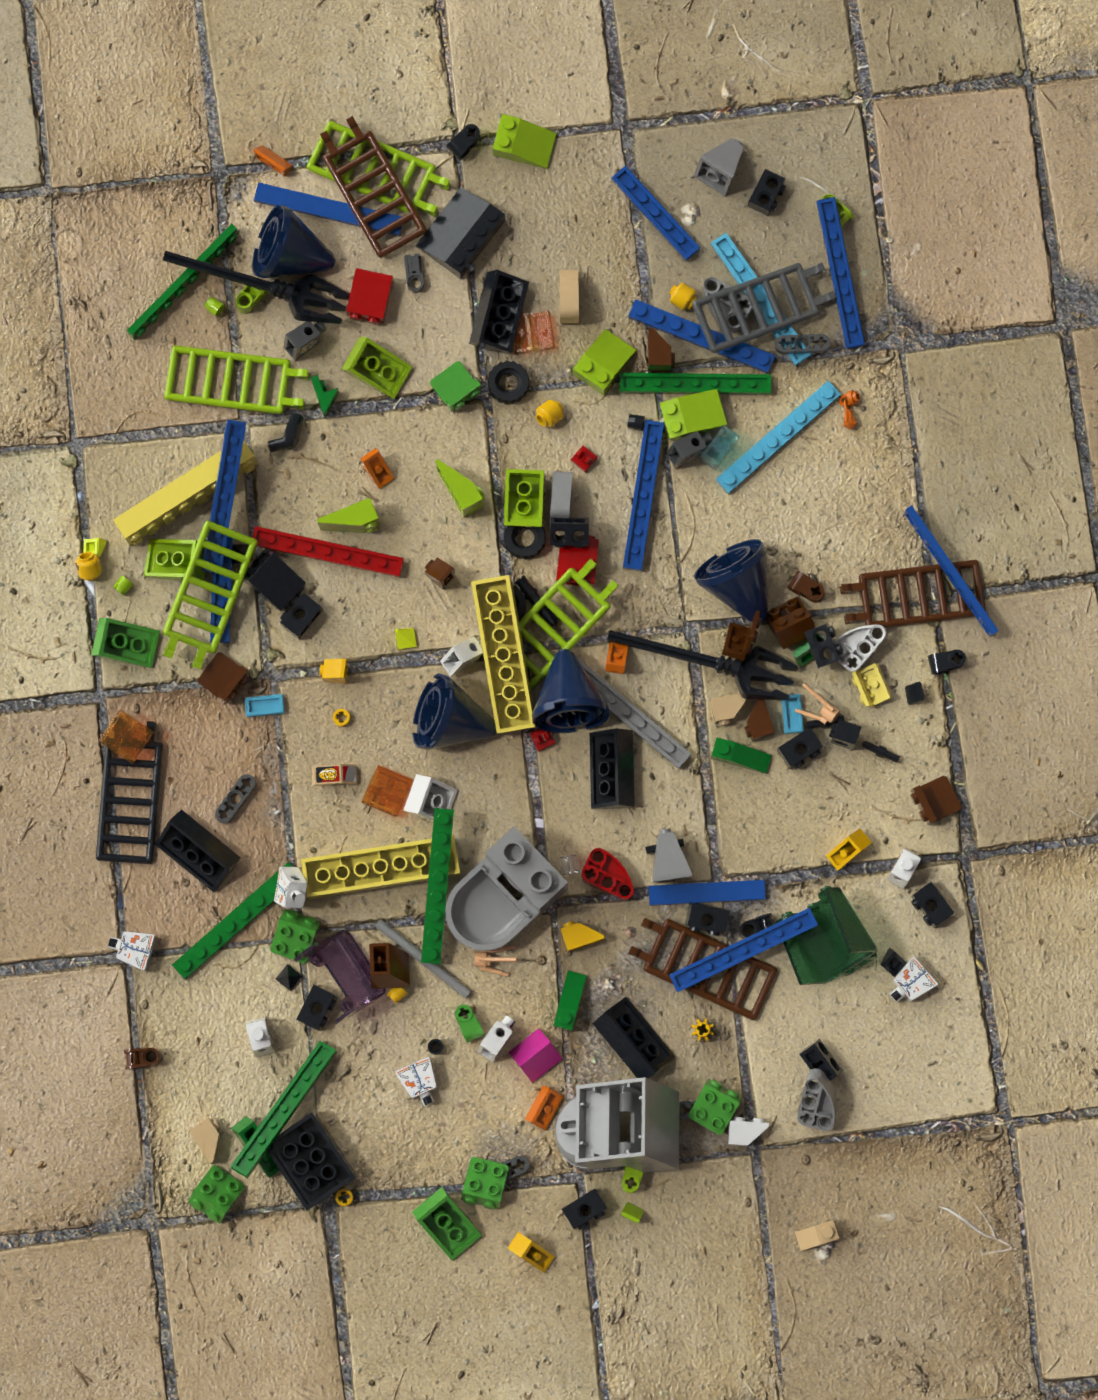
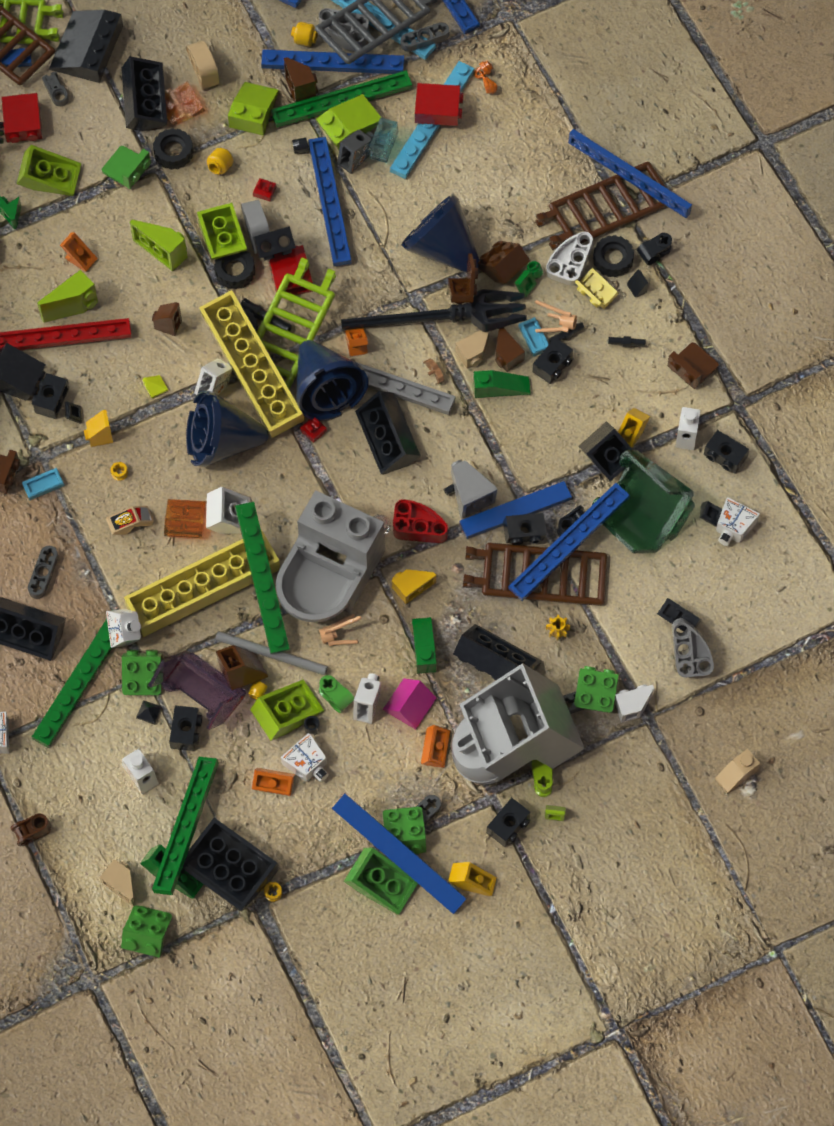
camera: 20 degrees left, 15 degrees down
reddish brown piece [787,571,824,603] -> none
black brick [804,623,843,668] -> none
black brick [829,719,861,750] -> none
none -> black slope [65,401,82,424]
none -> lime slope [250,679,324,741]
none -> orange slope [252,768,295,796]
none -> blue tile [332,793,467,914]
none -> red brick [415,83,464,126]
none -> medium nougat piece [423,358,444,384]
none -> black slope [578,421,639,482]
none -> black tyre [593,235,634,278]

